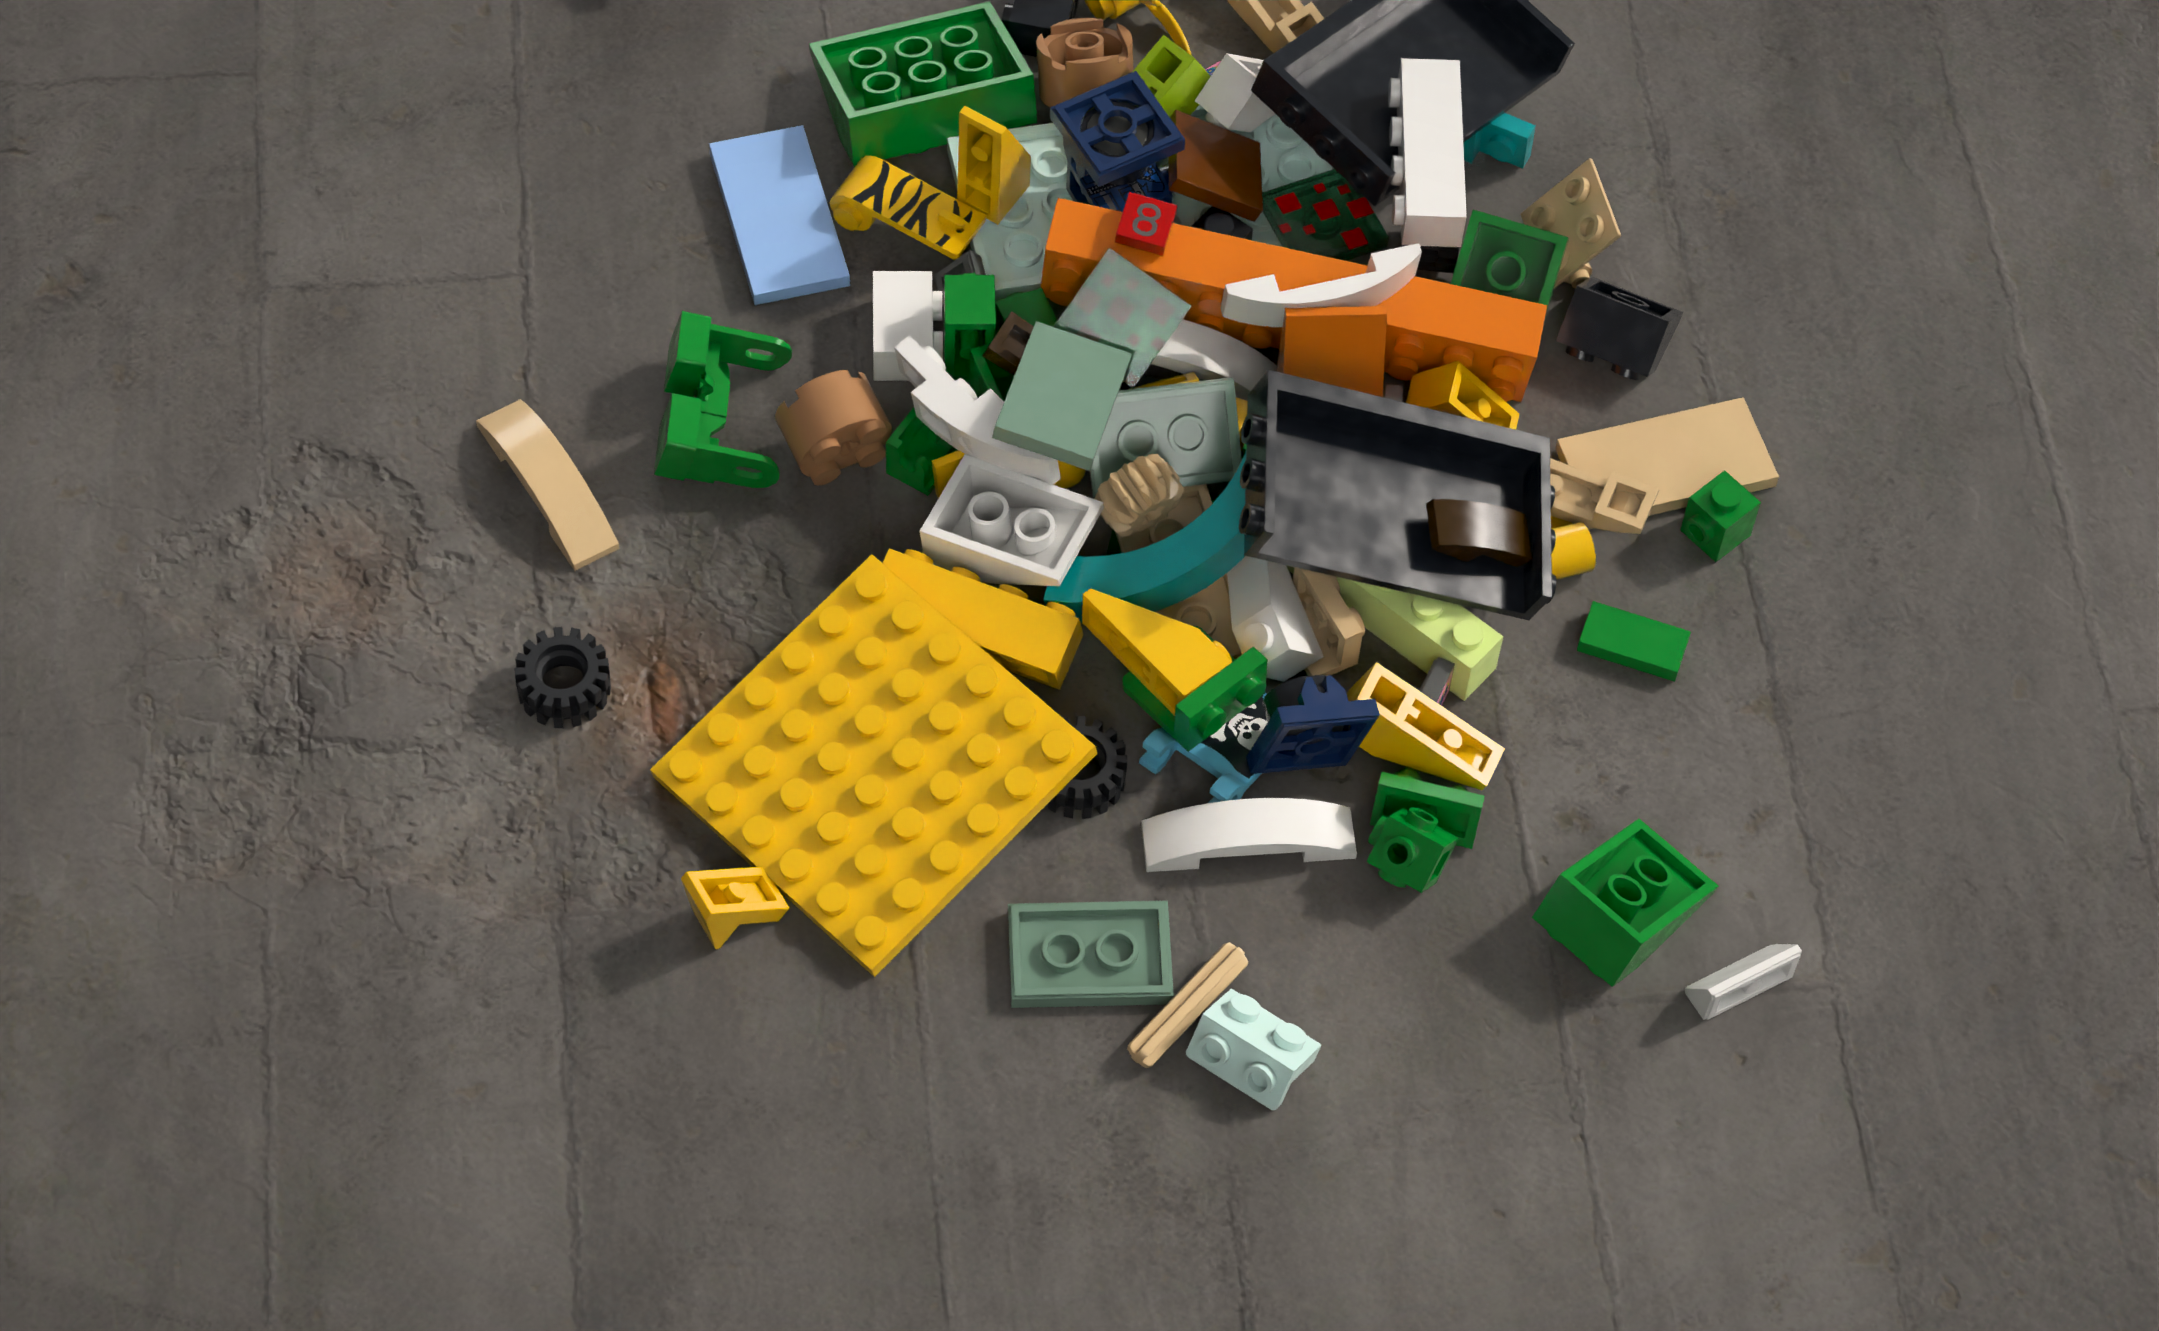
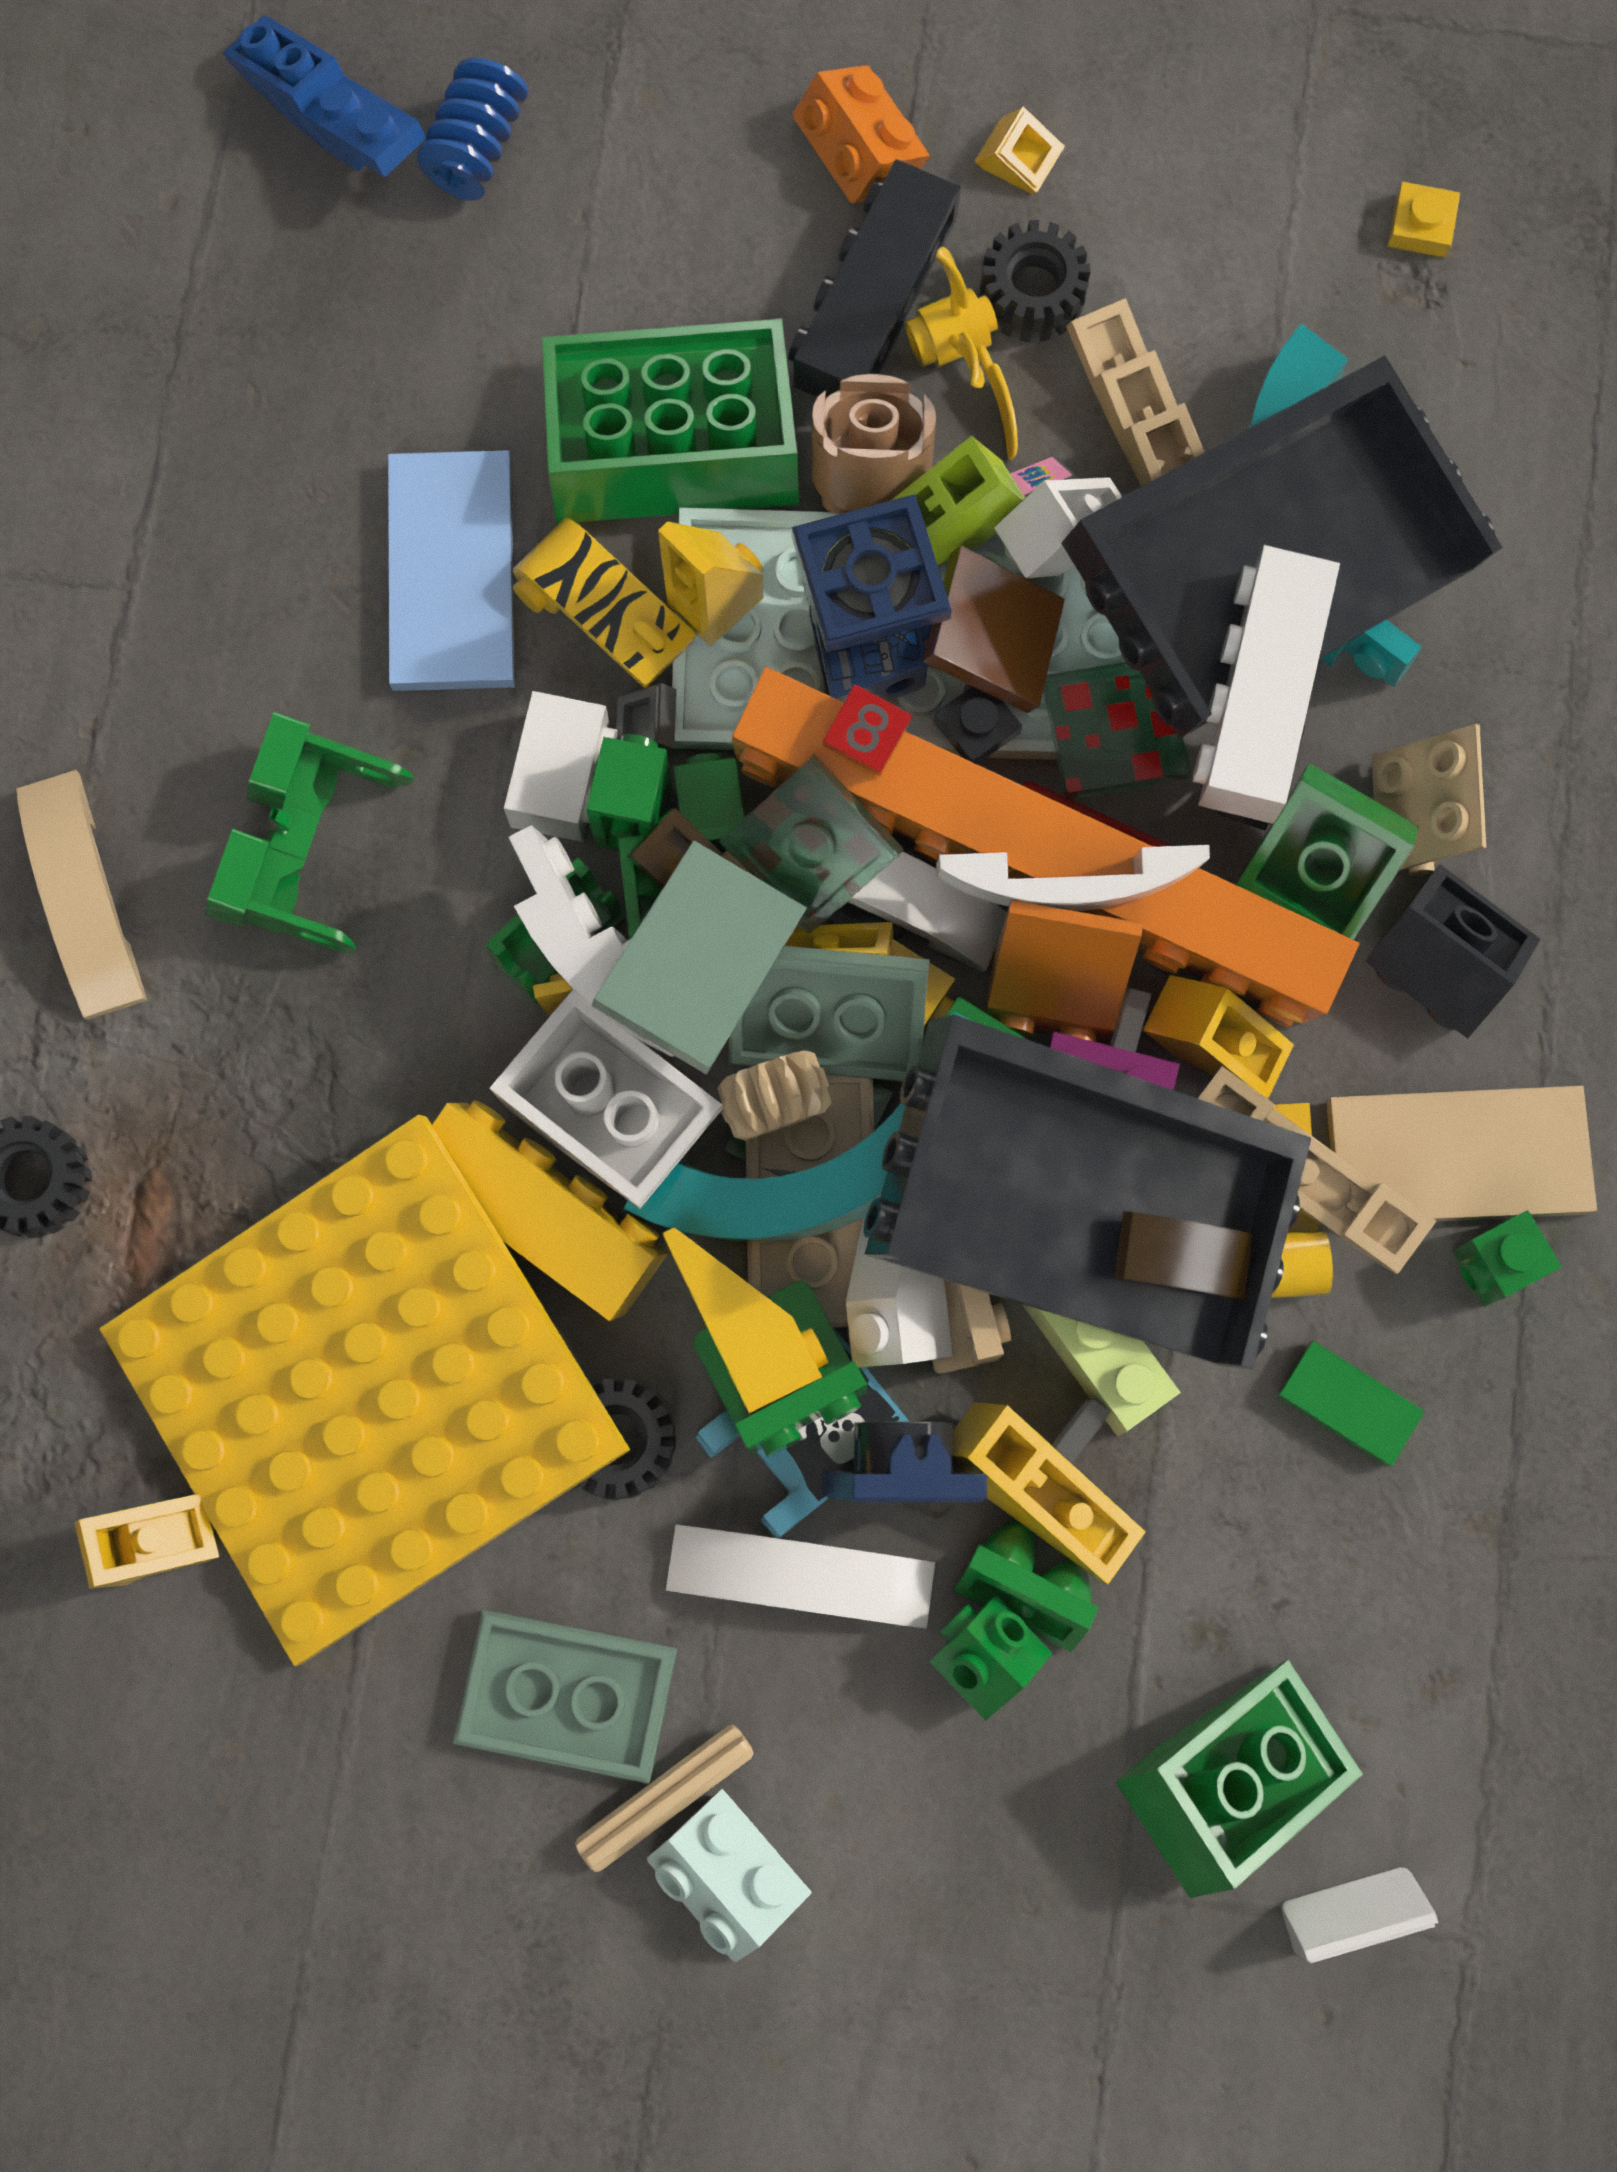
camera: 15 degrees right, 20 degrees up
medium nougat brick [775,370,892,486] -> none

